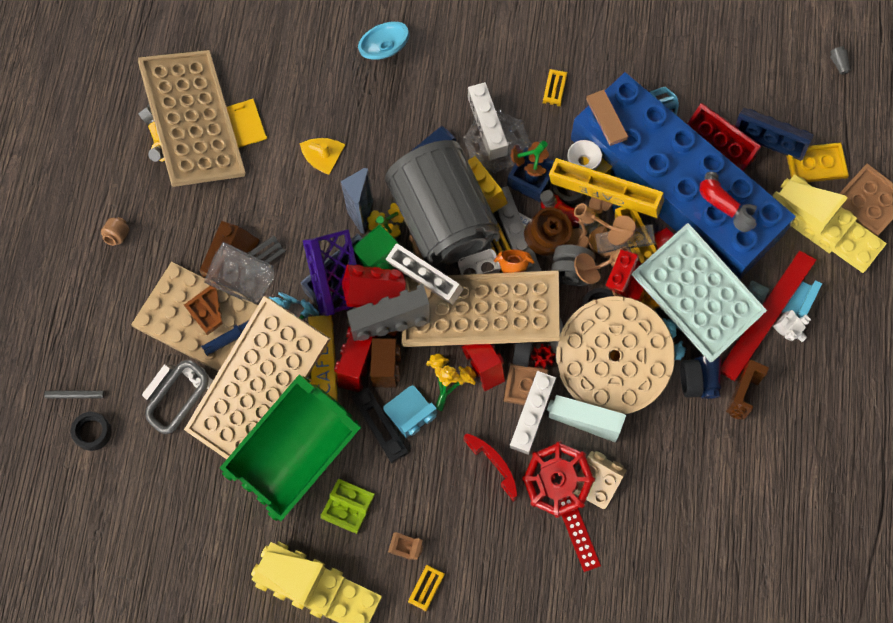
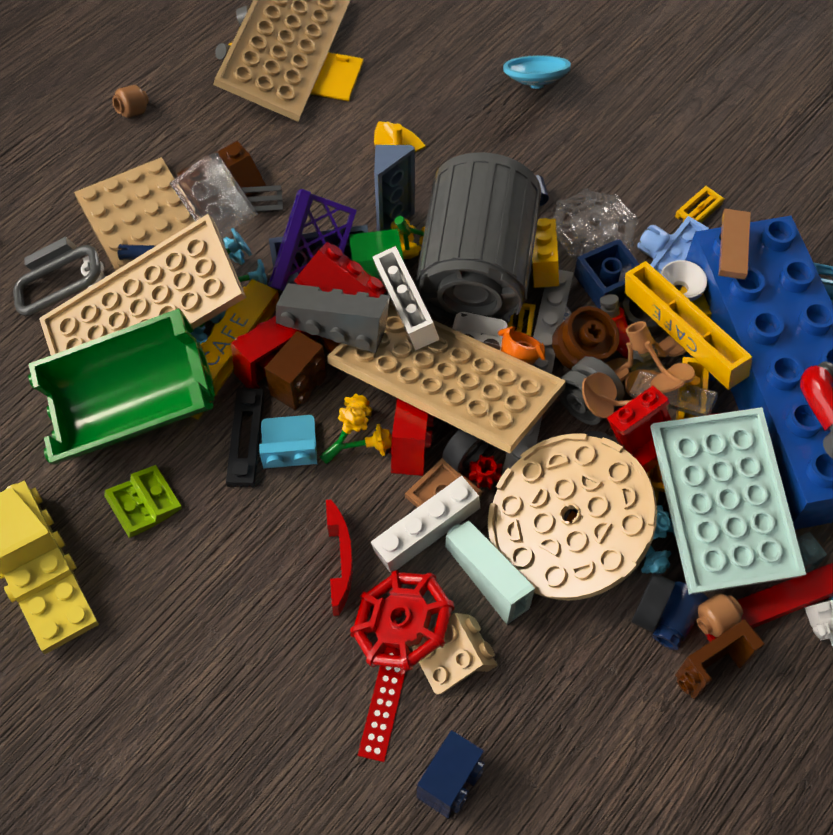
camera: 30 degrees right, 10 degrees down
dark orange wing [184,283,223,336] -> none
medium nougat bracket [388,532,423,560] -> none
yellow tile [408,564,445,612] -> none
white brick [468,82,508,160] -> none
dark orange plant [511,140,549,176] -> none
none -> dark blue brick [417,730,485,818]
none -> light blue plate [637,216,709,273]
none -> medium nougat head [696,593,743,637]

